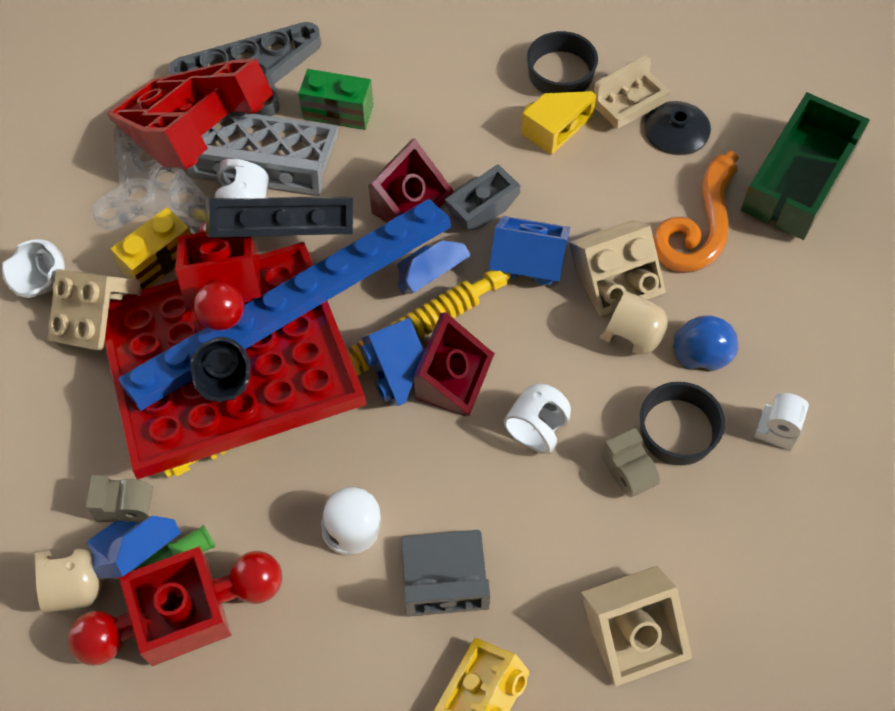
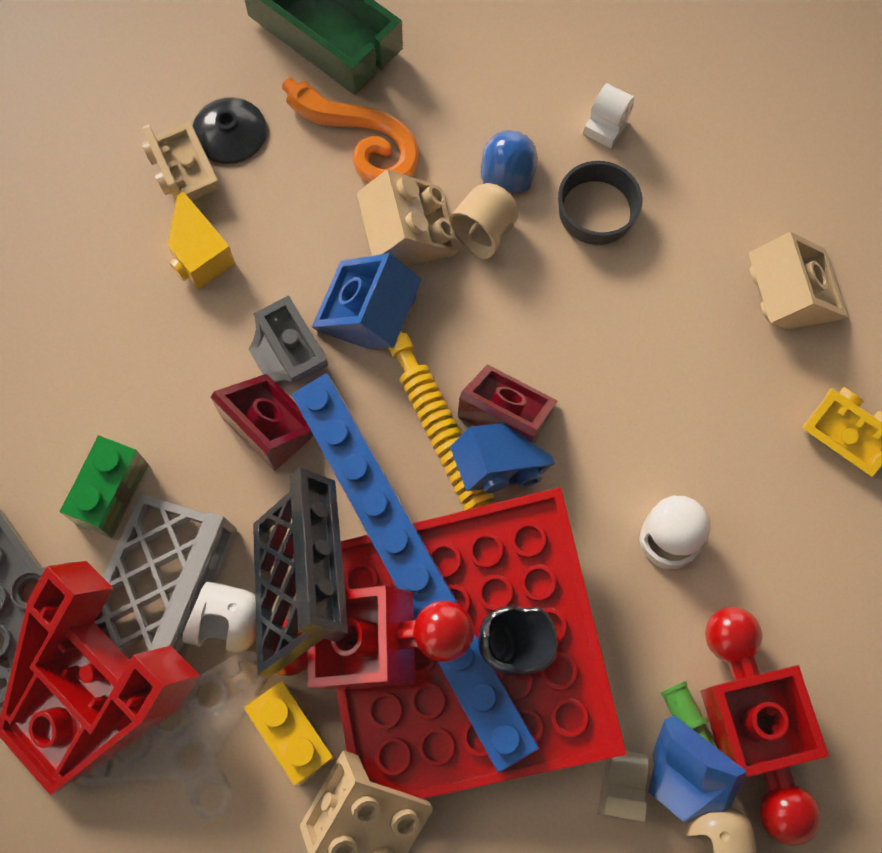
camera: 85 degrees left, 10 degrees up
slope [397,240,471,295] -> none
dark grey bracket [402,530,490,617] -> none
white helmet [504,383,571,455] -> none
black tyre [527,31,598,93] -> none
dark tan leg [602,427,660,498] -> none

